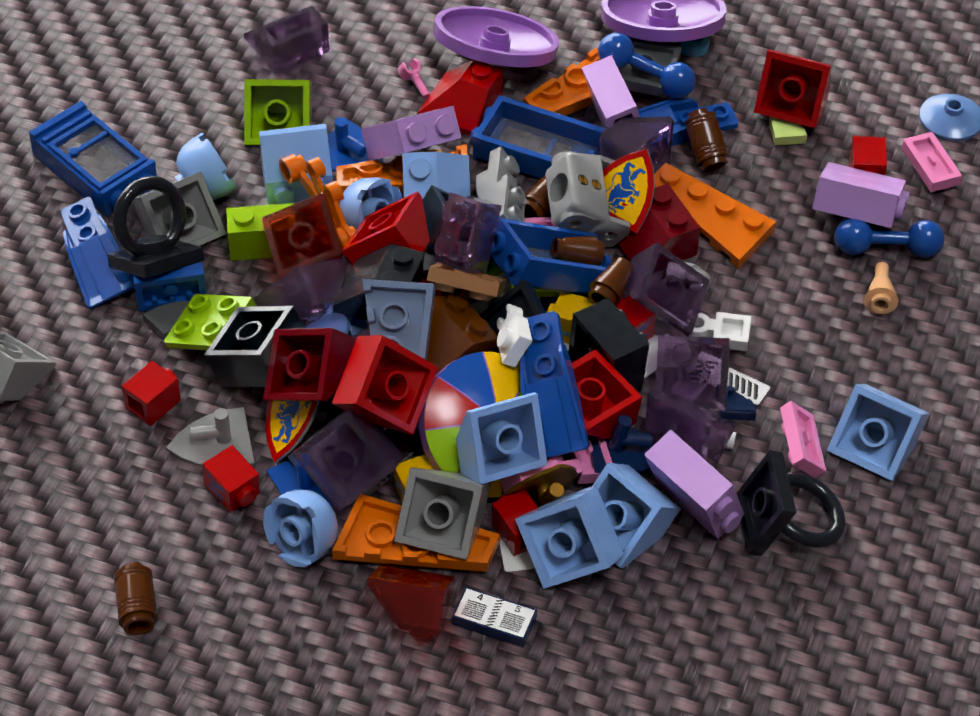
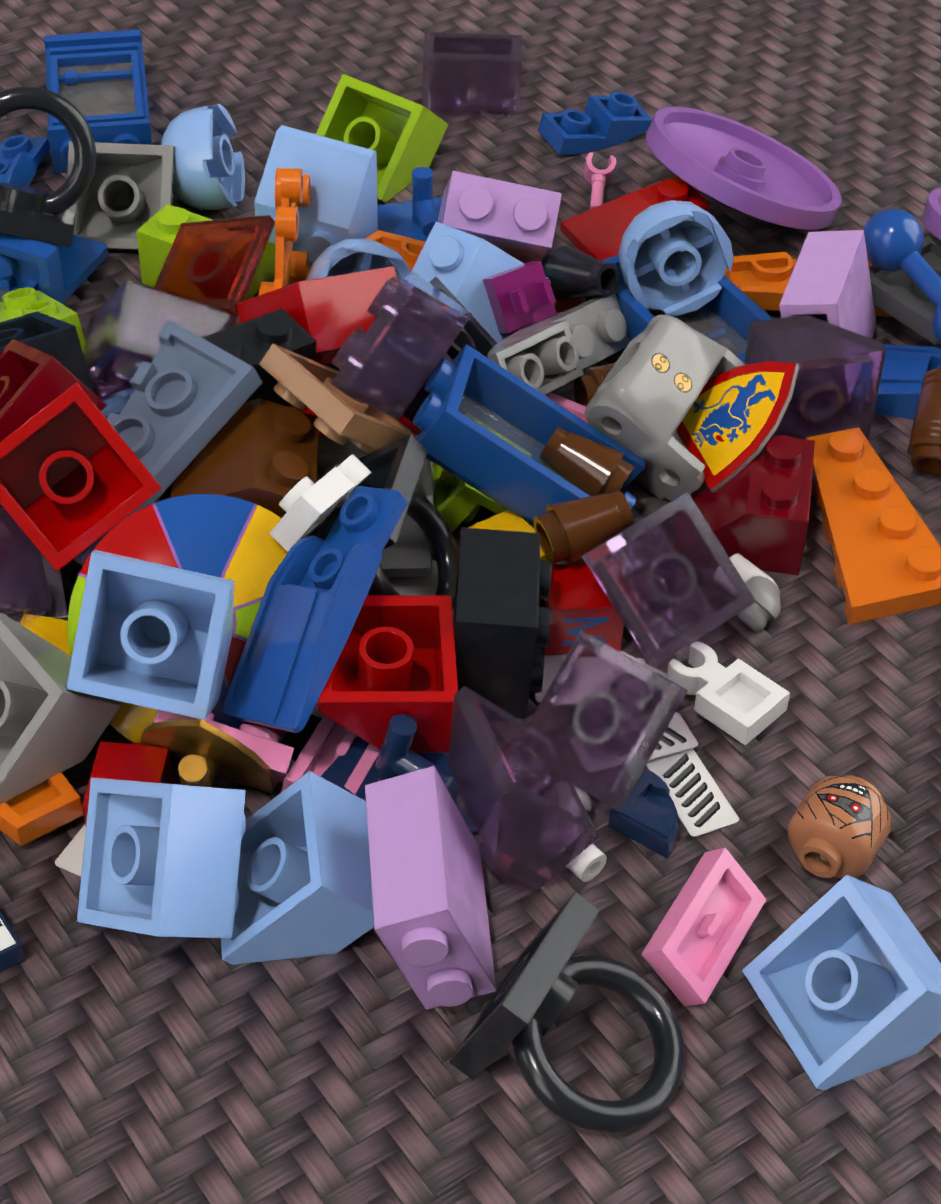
camera: 35 degrees right, 5 degrees down
none -> magenta tile [483,261,557,333]
none -> blue slope [538,92,652,155]
none -> black cone [541,246,620,301]
none -> light blue cylinder [618,200,734,316]
none -> nougat head [787,775,891,879]

